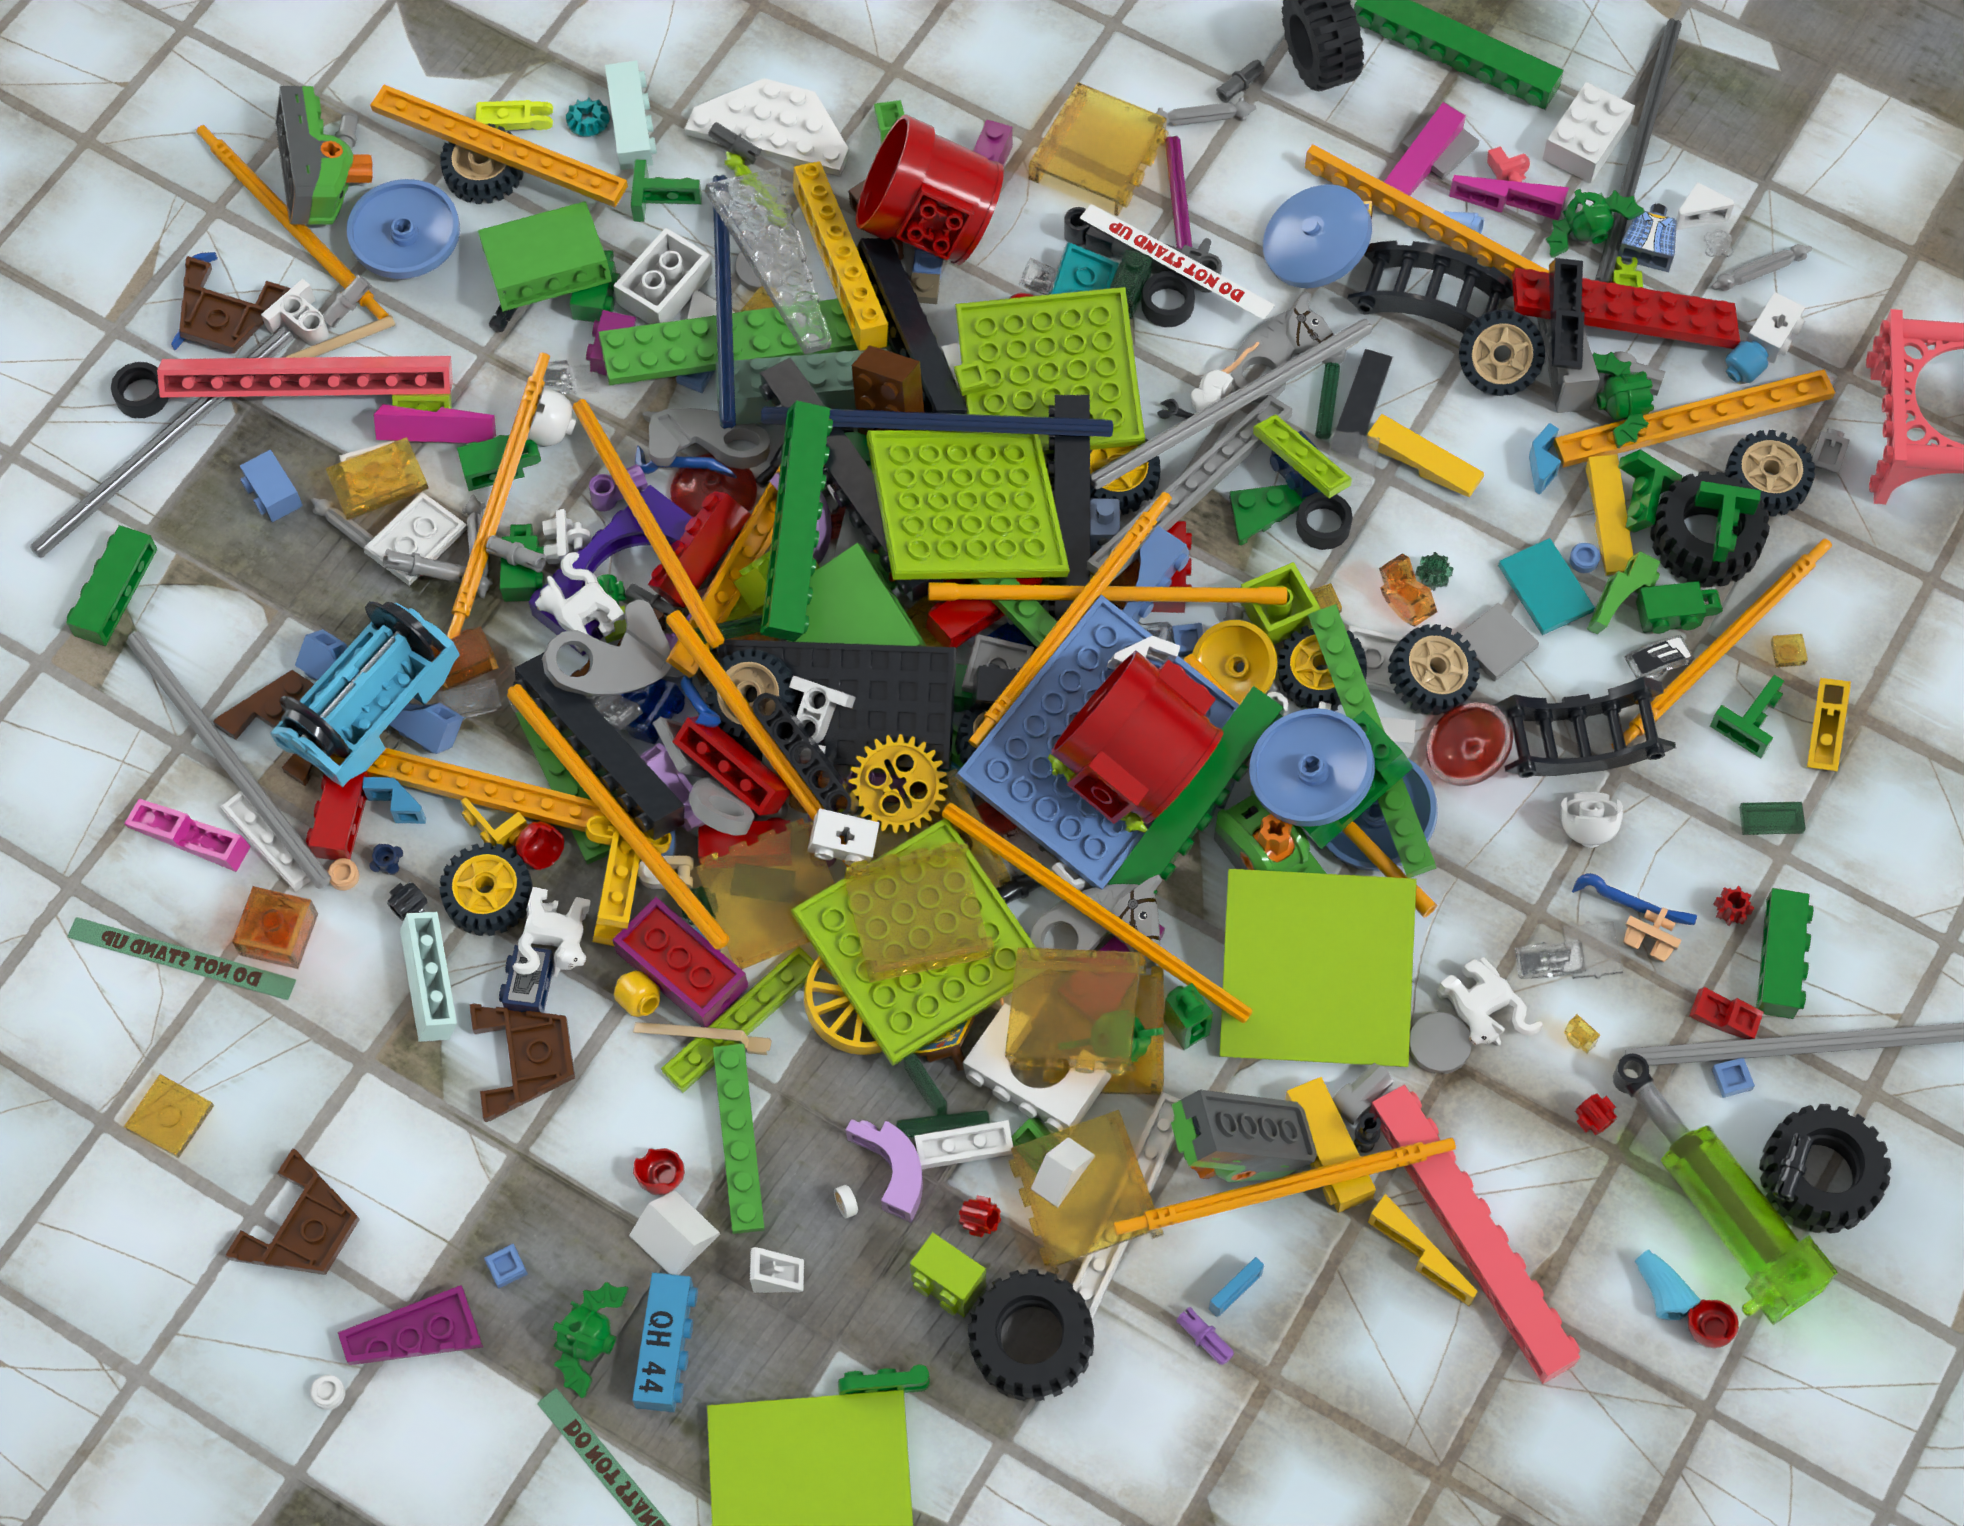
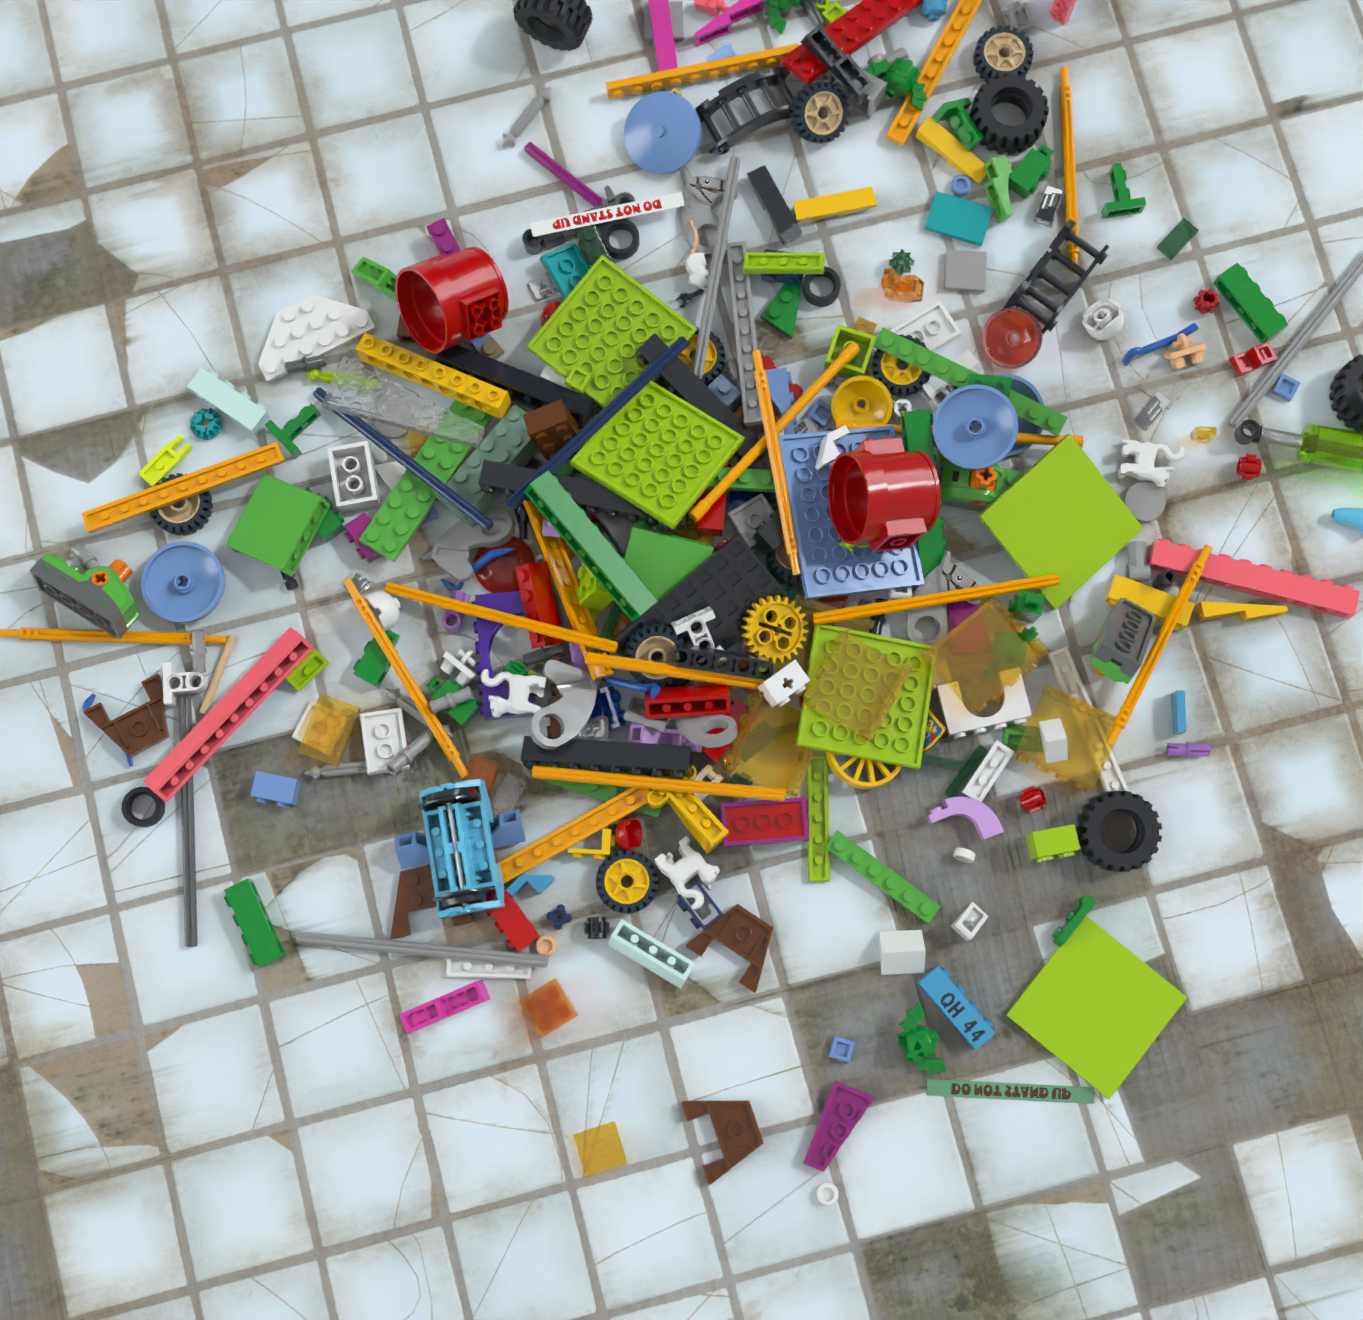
camera: 45 degrees left, 15 degrees up
clear green sticker [67,917,296,1000] -> none
dark pink slope [374,404,496,443] -> none
yellow head [614,970,660,1017] -> none
tan piece [633,1022,772,1055] -> none
red hair [633,1148,685,1195] -> none
clear yellow panel [1029,82,1169,216] -> none
dark grey axle [1216,60,1265,103] -> none
clear green axle [1315,362,1340,440] -> none
wheel [1388,624,1480,715] -> none
dark azure slope [1529,423,1561,495] -> none
green bracket [1695,481,1761,562] -> none
clear yellow plate [1771,634,1808,667] -> none
yellow slope [1807,677,1851,771] -> none

